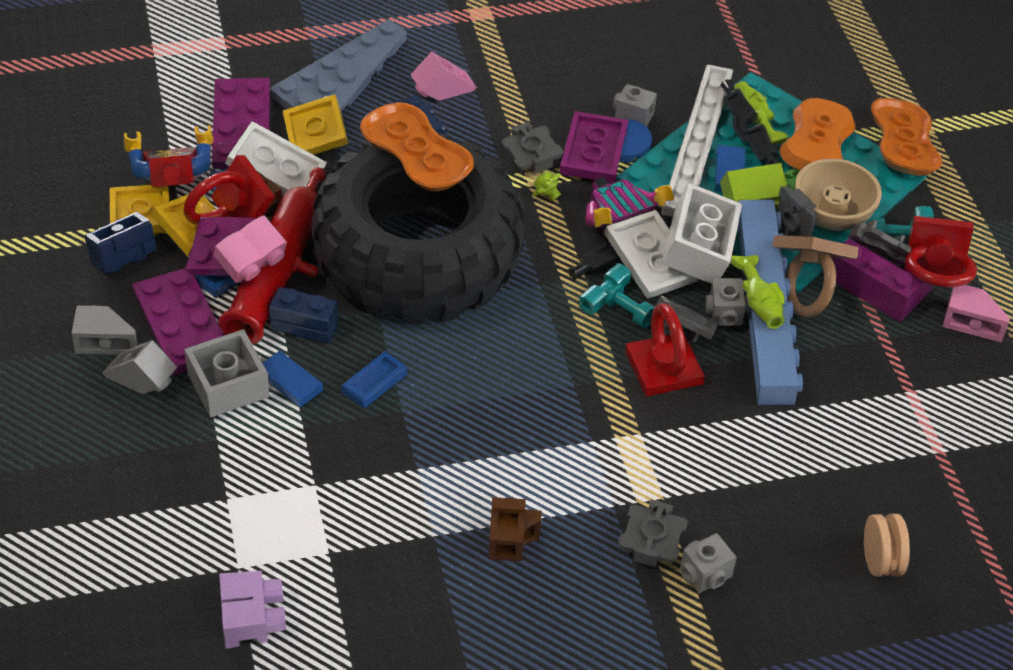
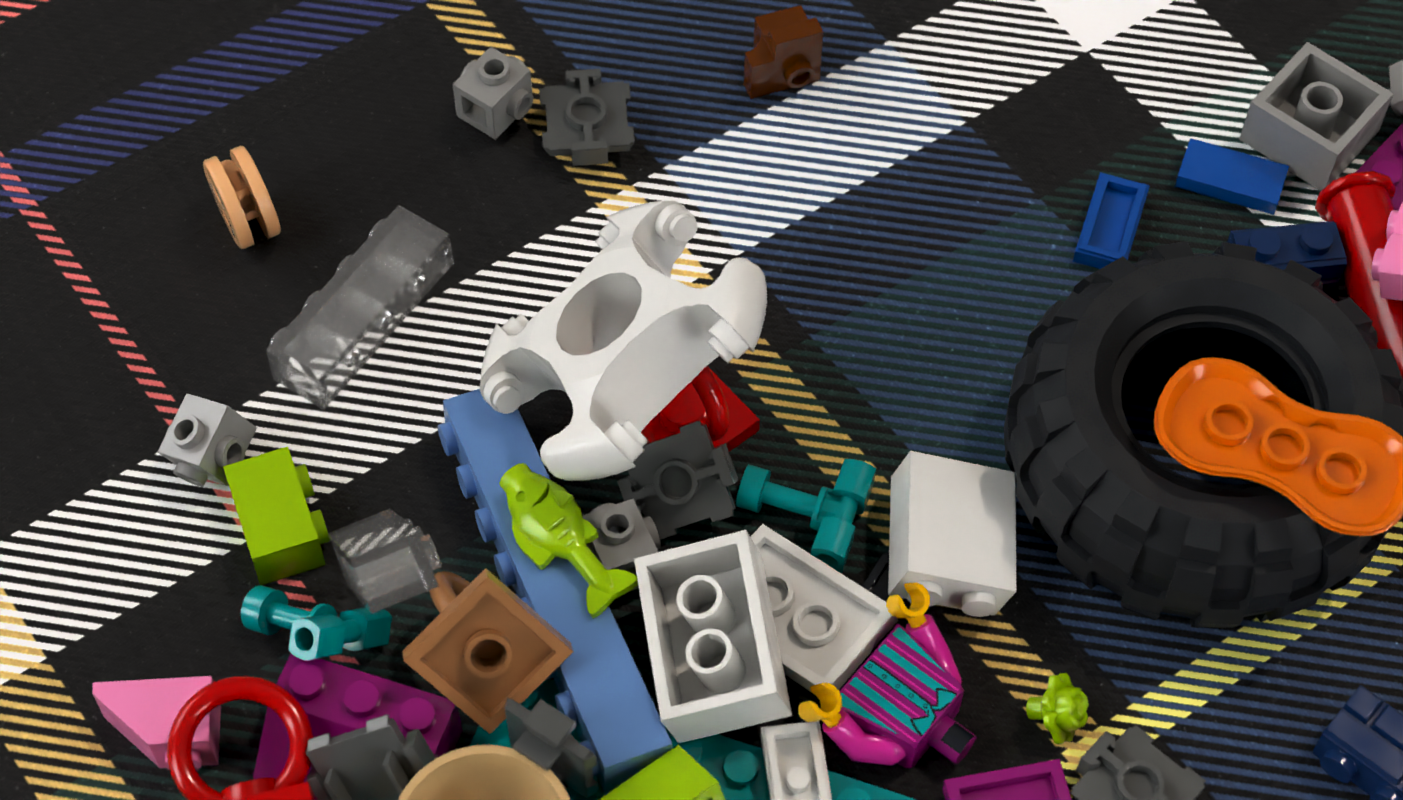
camera: 160 degrees right, 10 degrees up
none -> light grey brick [158,393,257,487]
none -> lime brick [223,446,330,585]
none -> teal bar [241,585,392,660]
none -> clear brick [266,205,453,410]
none -> clear brick [328,508,441,614]
none -> white piece [480,200,767,481]
none -> white brick [888,451,1016,617]

